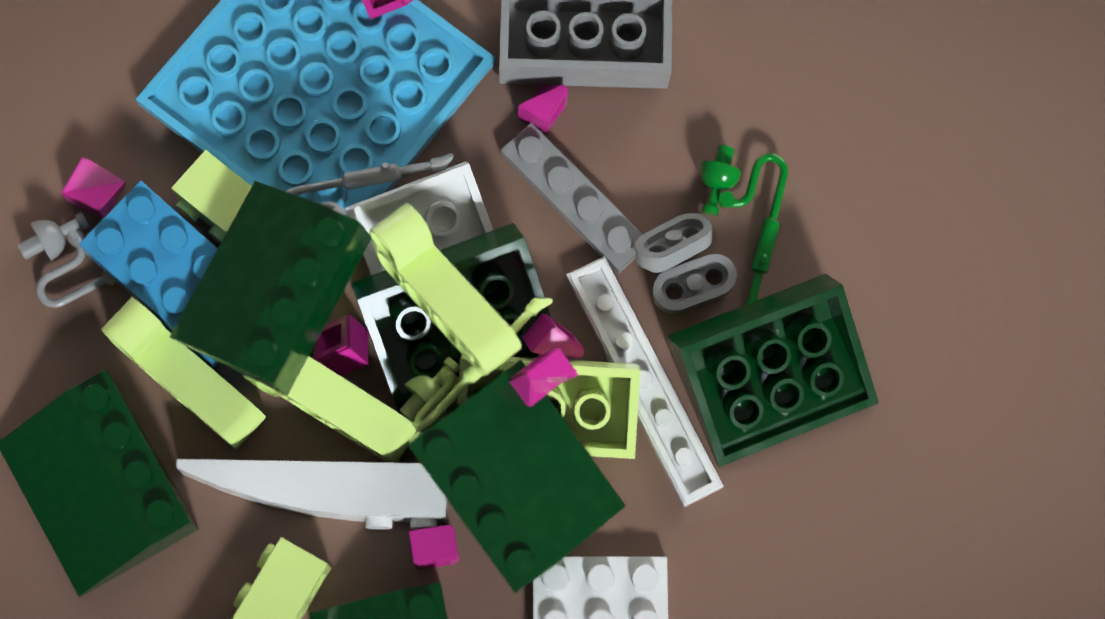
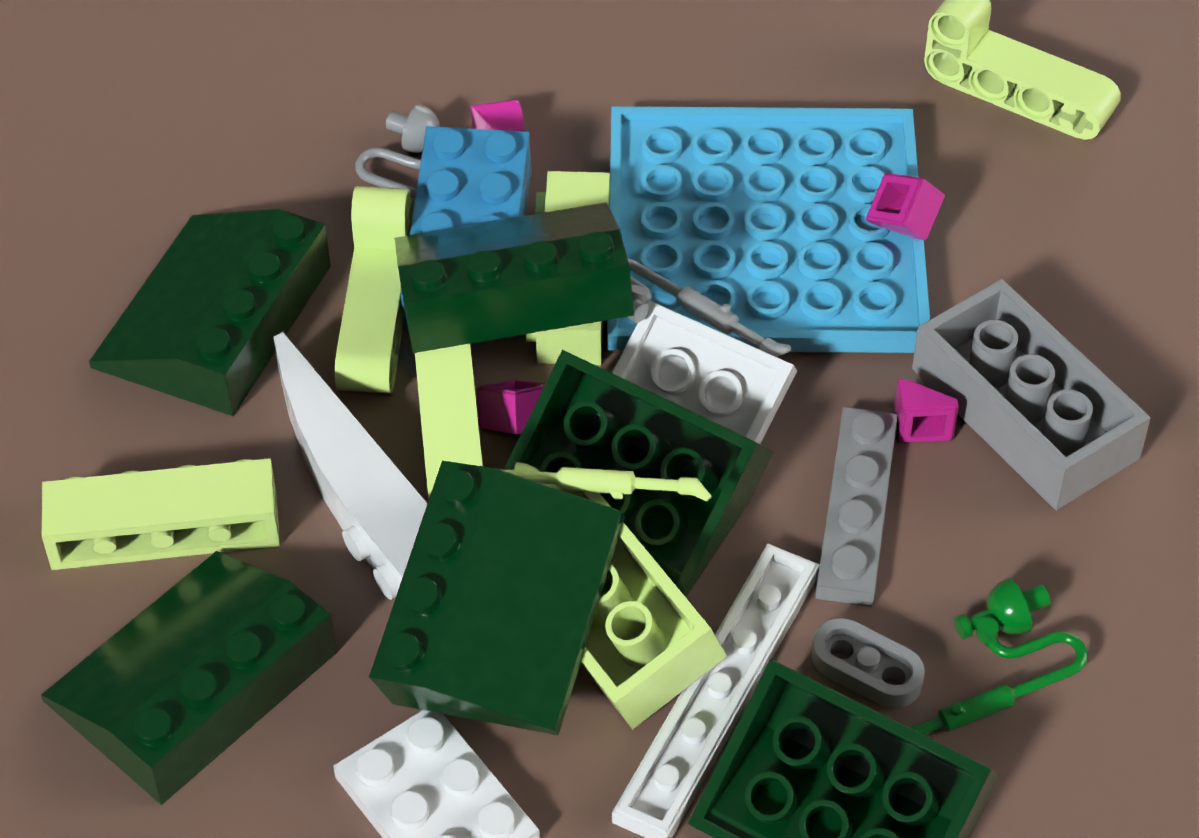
camera: 60 degrees right, 25 degrees down
yellowish green beam [370,203,522,376] -> none
dark pink slope [409,525,459,570] -> none
dark pink slope [509,348,577,407] -> none
dark pink slope [522,313,585,360] -> none
light grey plate [635,213,712,273] -> none

